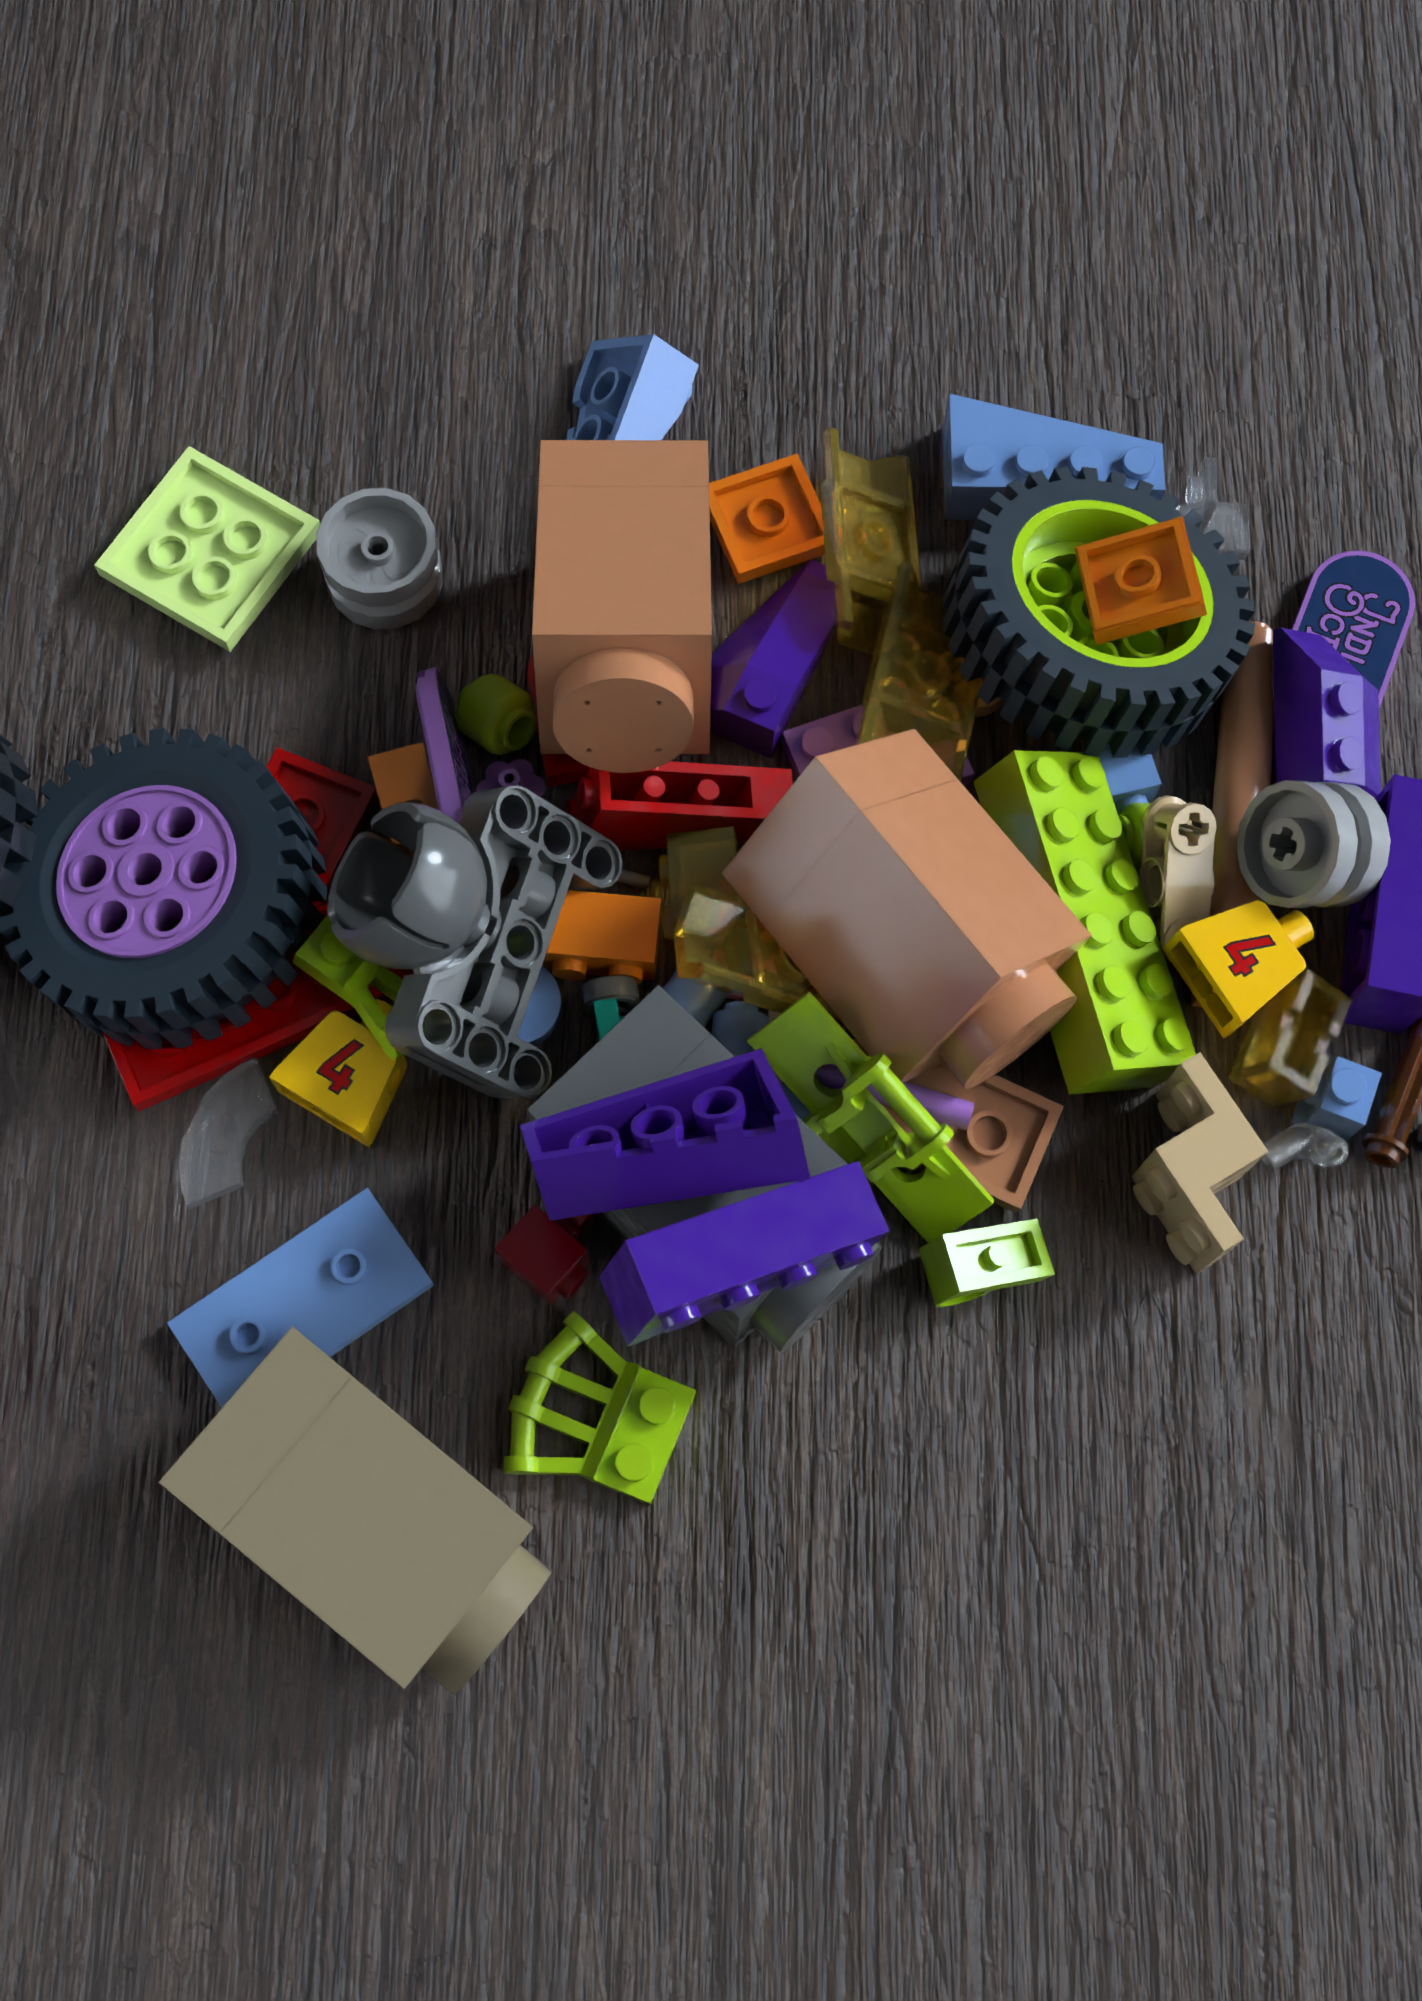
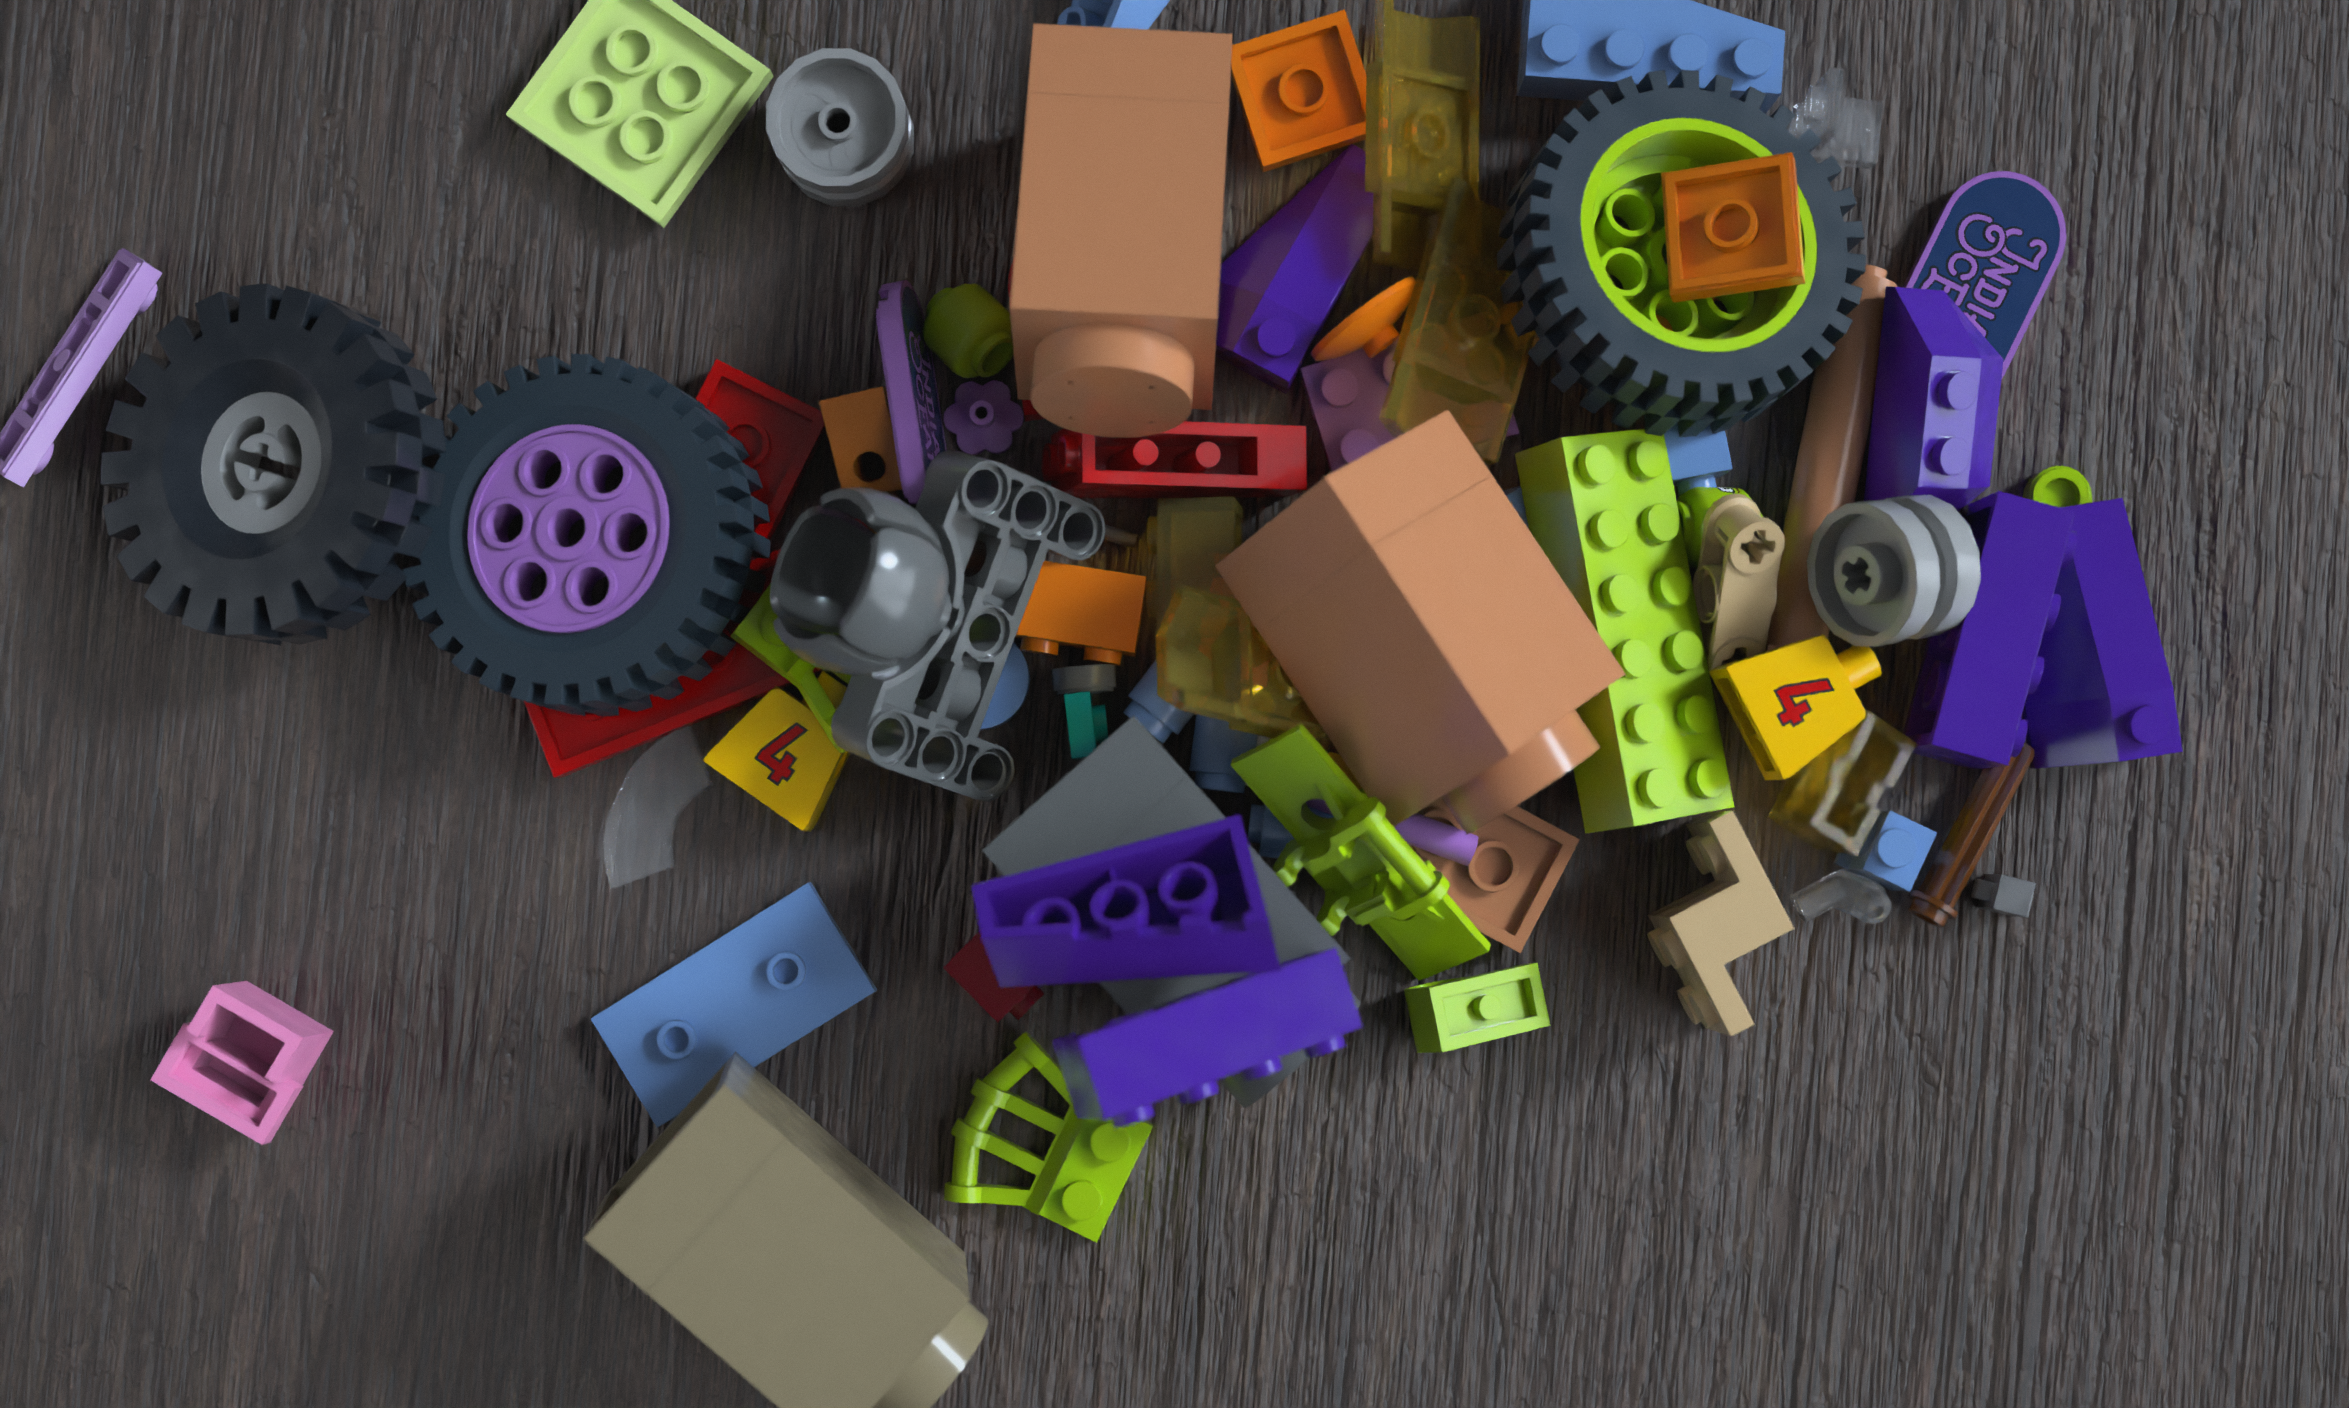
camera: 10 degrees right, 15 degrees up
none -> orange dish [1310,276,1418,361]

